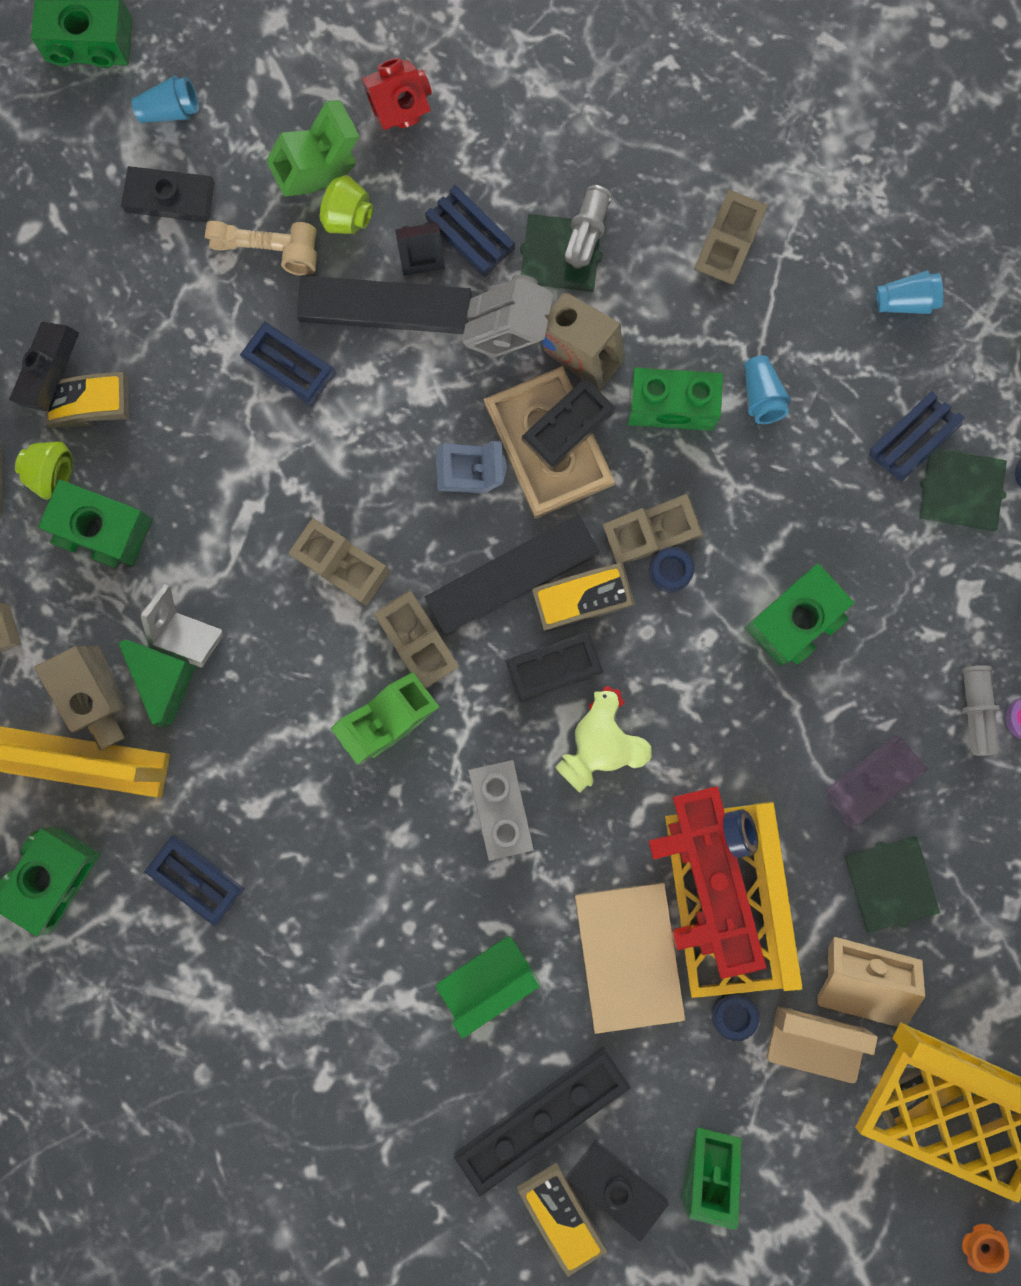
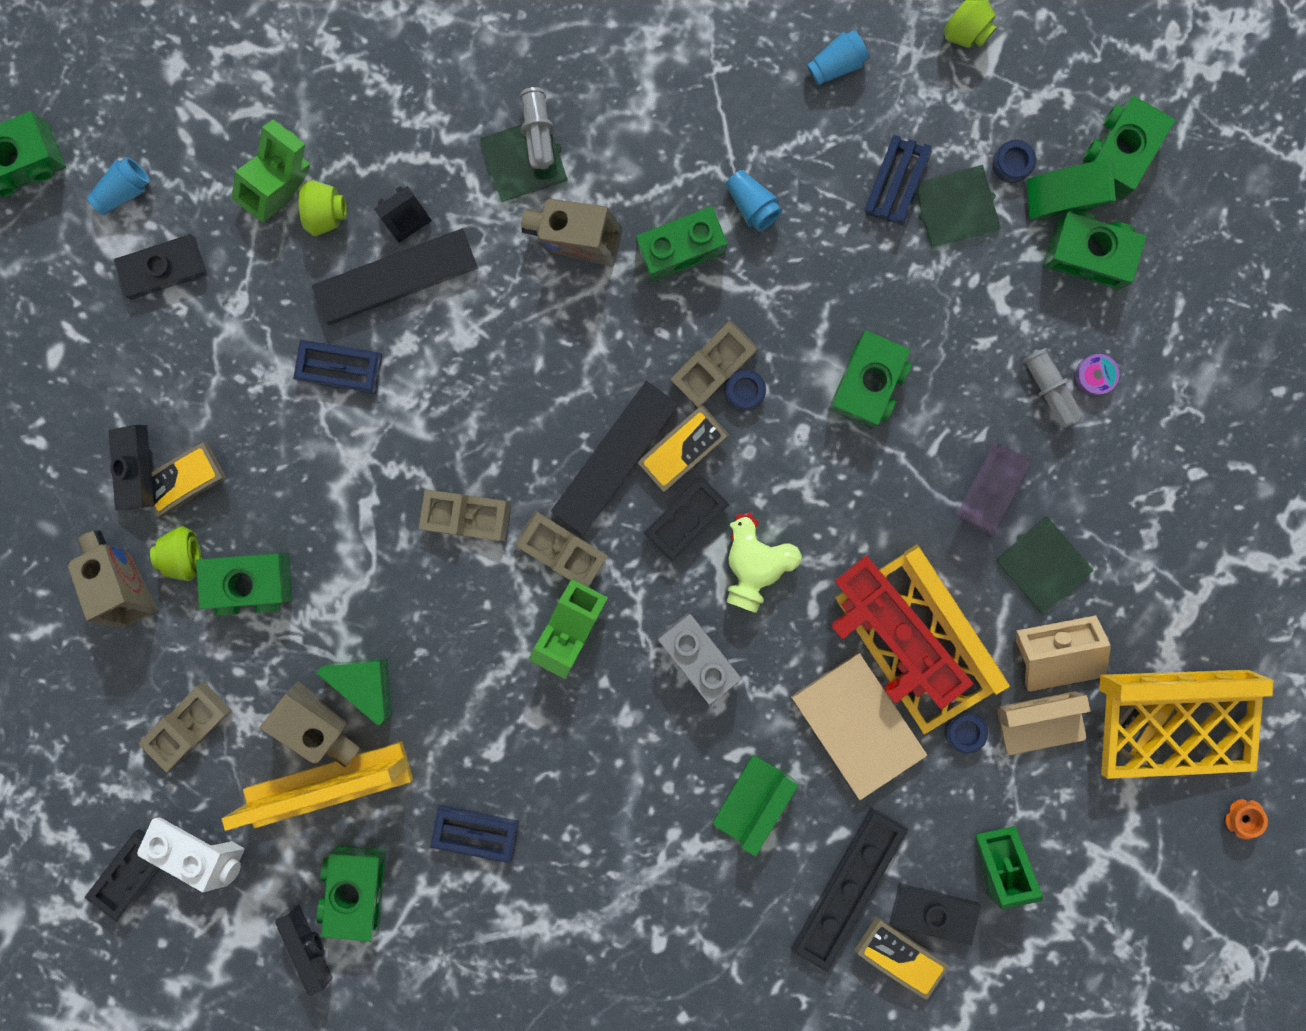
camera: 25 degrees left, 5 degrees up
light grey bracket [141,584,223,667] -> none
tan brick [204,221,318,276] -> none
red brick [361,58,432,131] -> none
dark blue tile [425,185,515,277] -> none
sand blue bracket [436,441,507,493] -> none
light grey brick [462,275,553,358] -> none
tan tile [484,366,615,519] -> none
black plate [522,377,616,471] -> none
dark tan slope [694,189,768,286] -> none
dark blue tile [723,809,758,858] -> none

